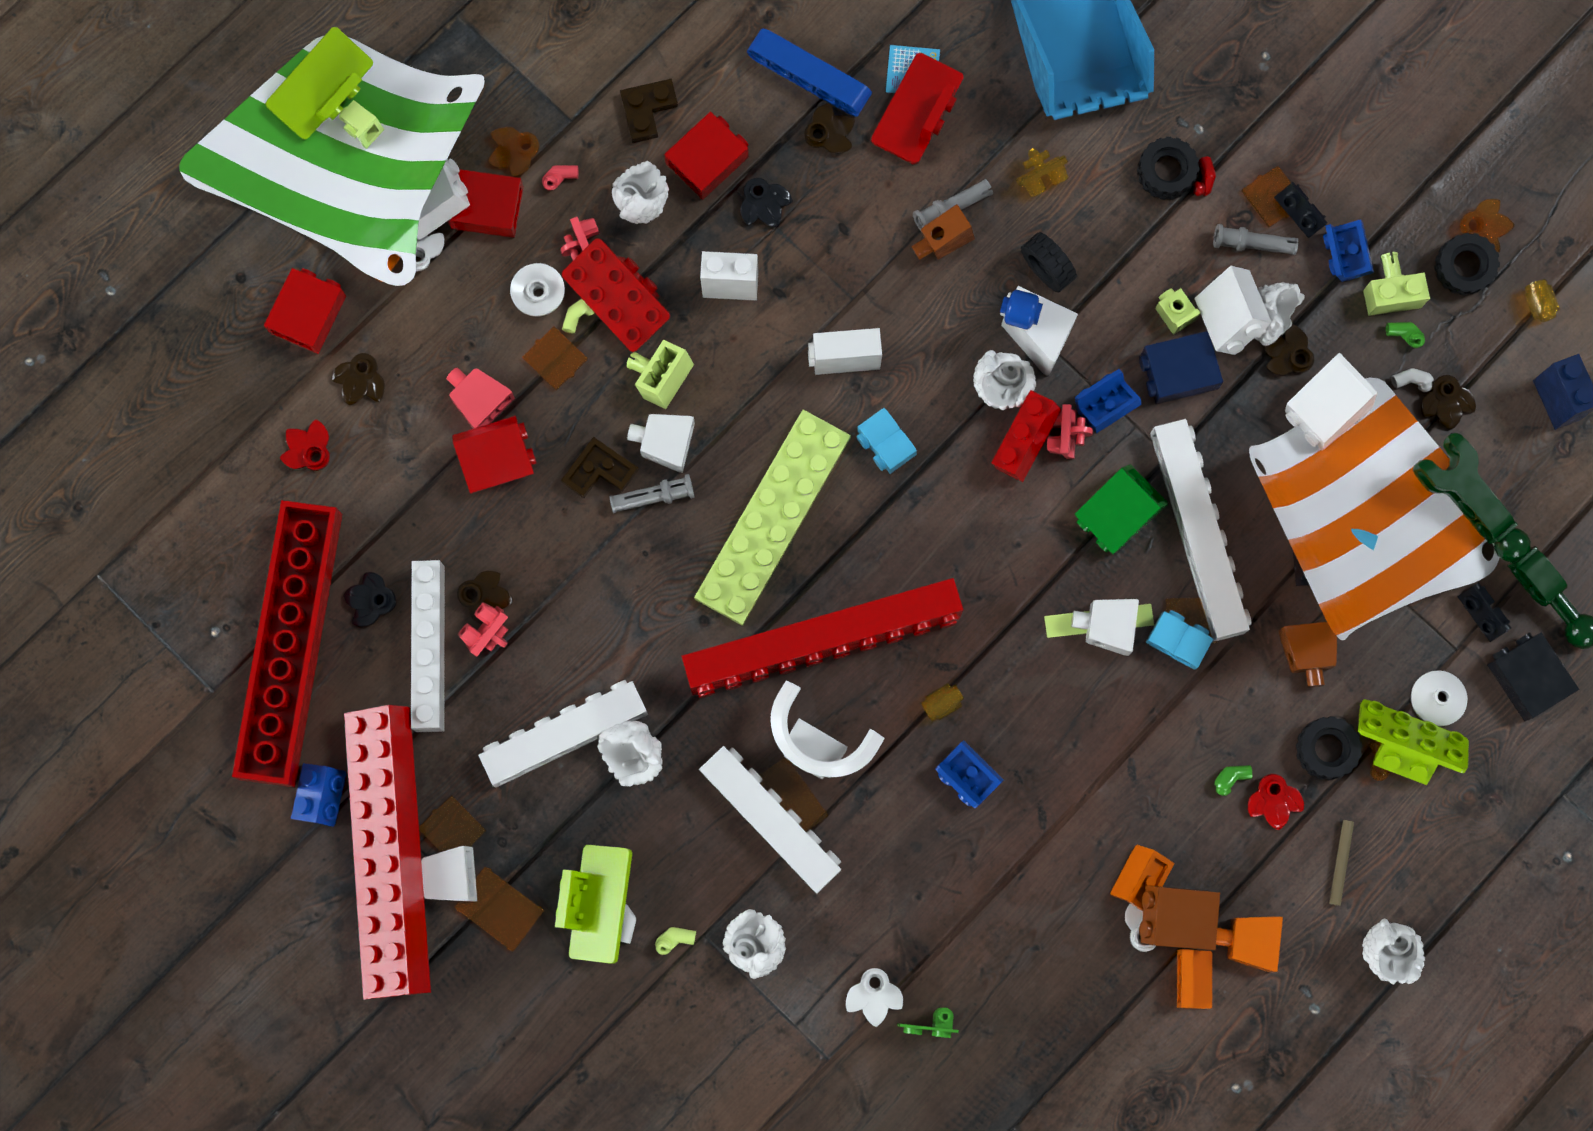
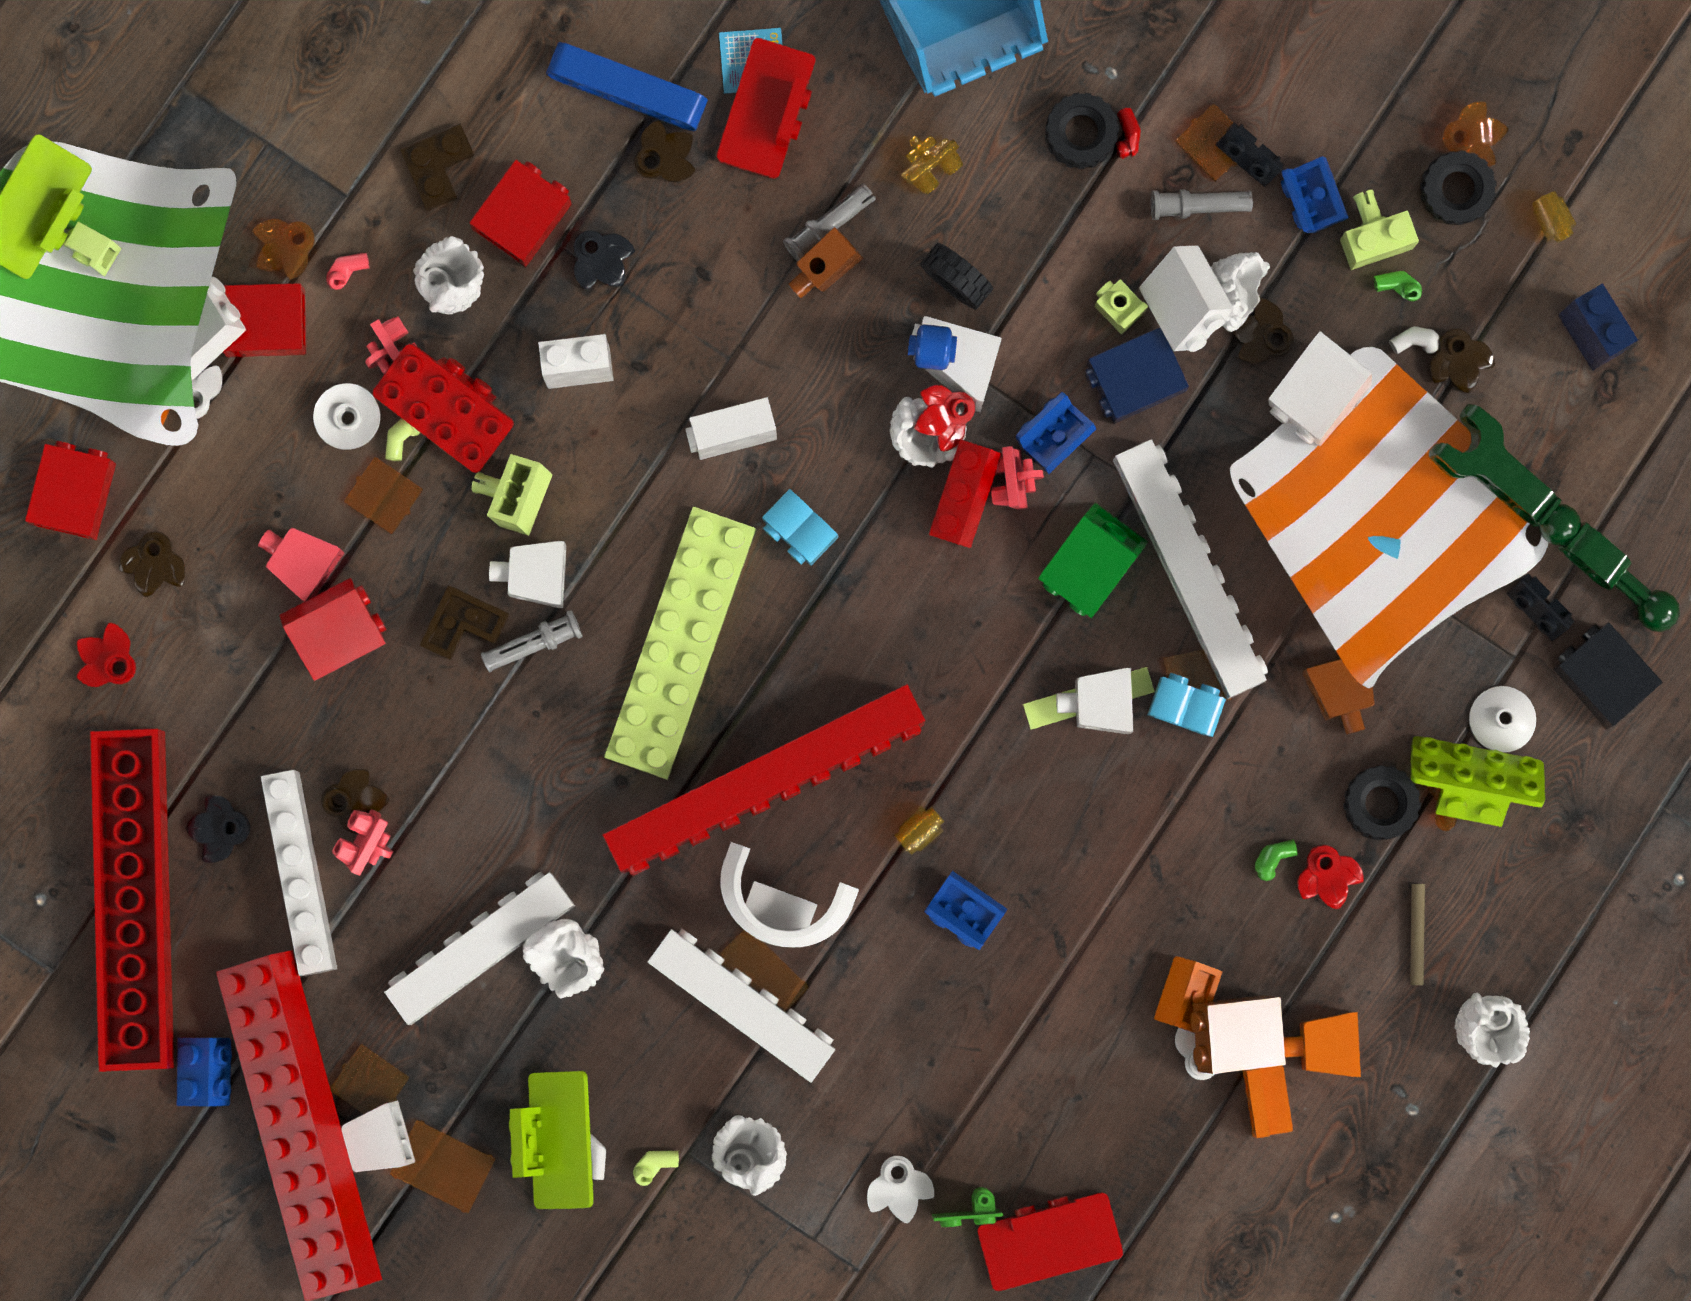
camera: 15 degrees left, 5 degrees up
none -> red plate [914,385,975,452]
none -> red bracket [977,1192,1123,1291]

